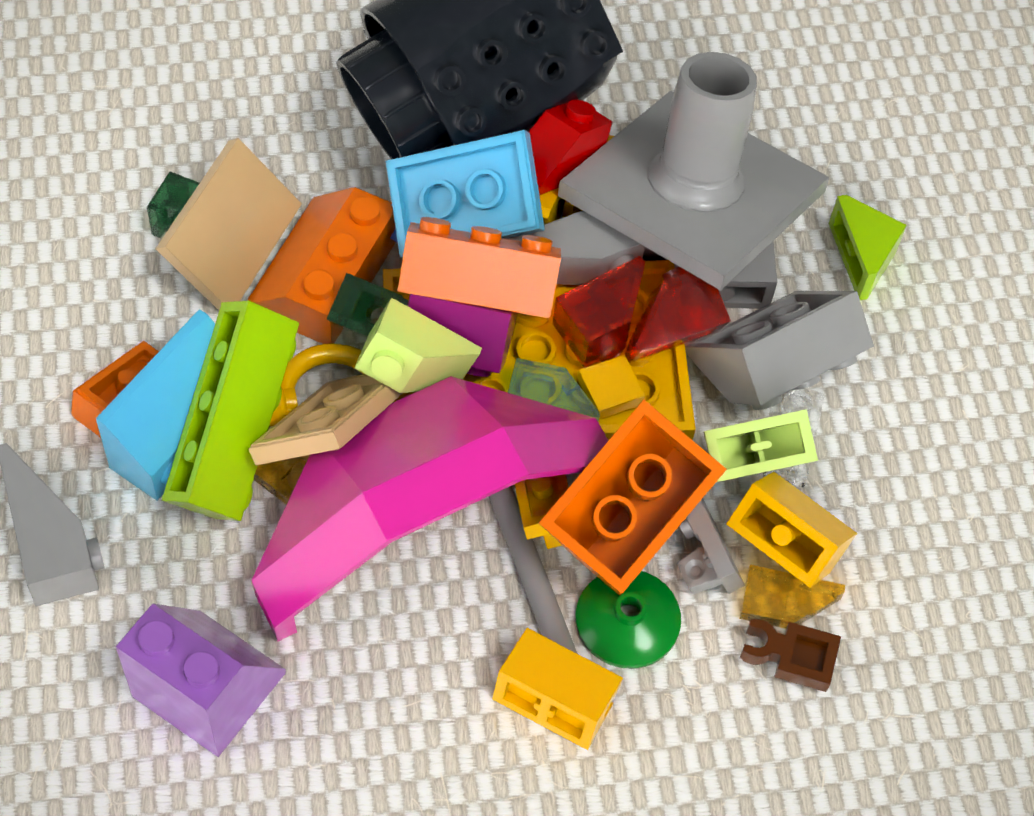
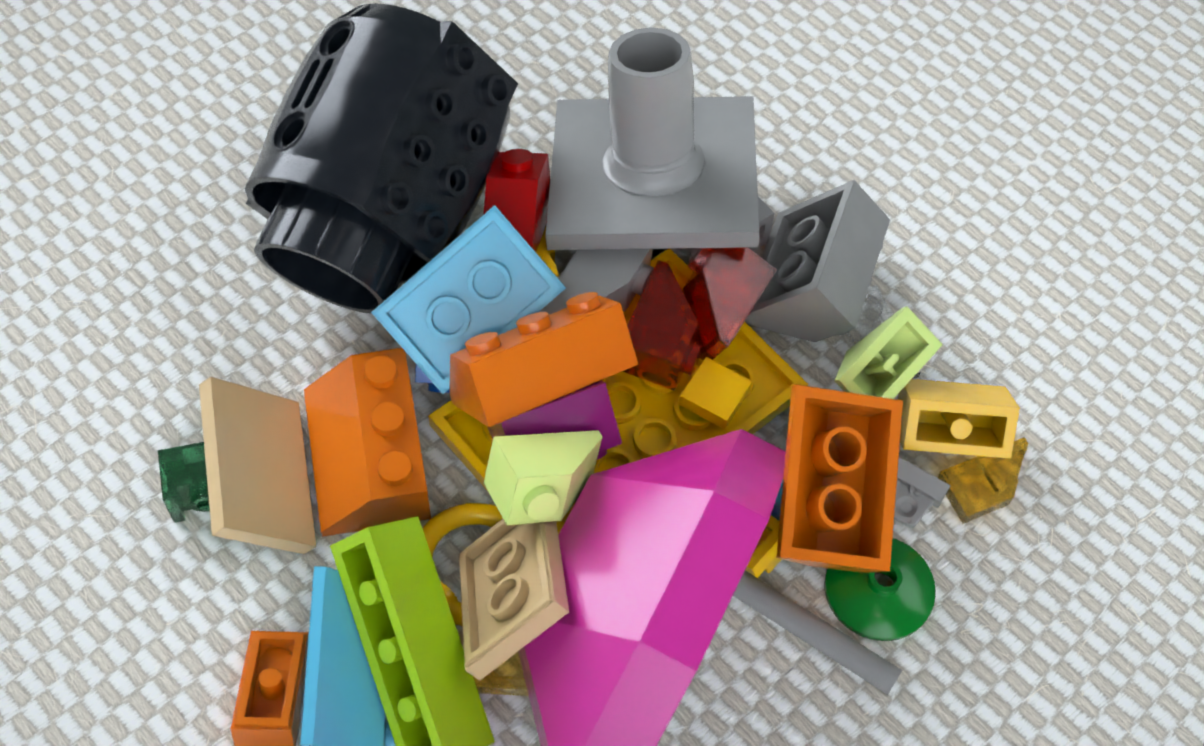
camera: 35 degrees left, 0 degrees up
clear green brick [327,273,409,338] -> none
yellow hinge [492,628,623,750] -> none
clear light blue tile [508,358,600,422] -> none
reddish brown plate [740,619,841,692] -> none
lime slope [828,195,907,301] -> none

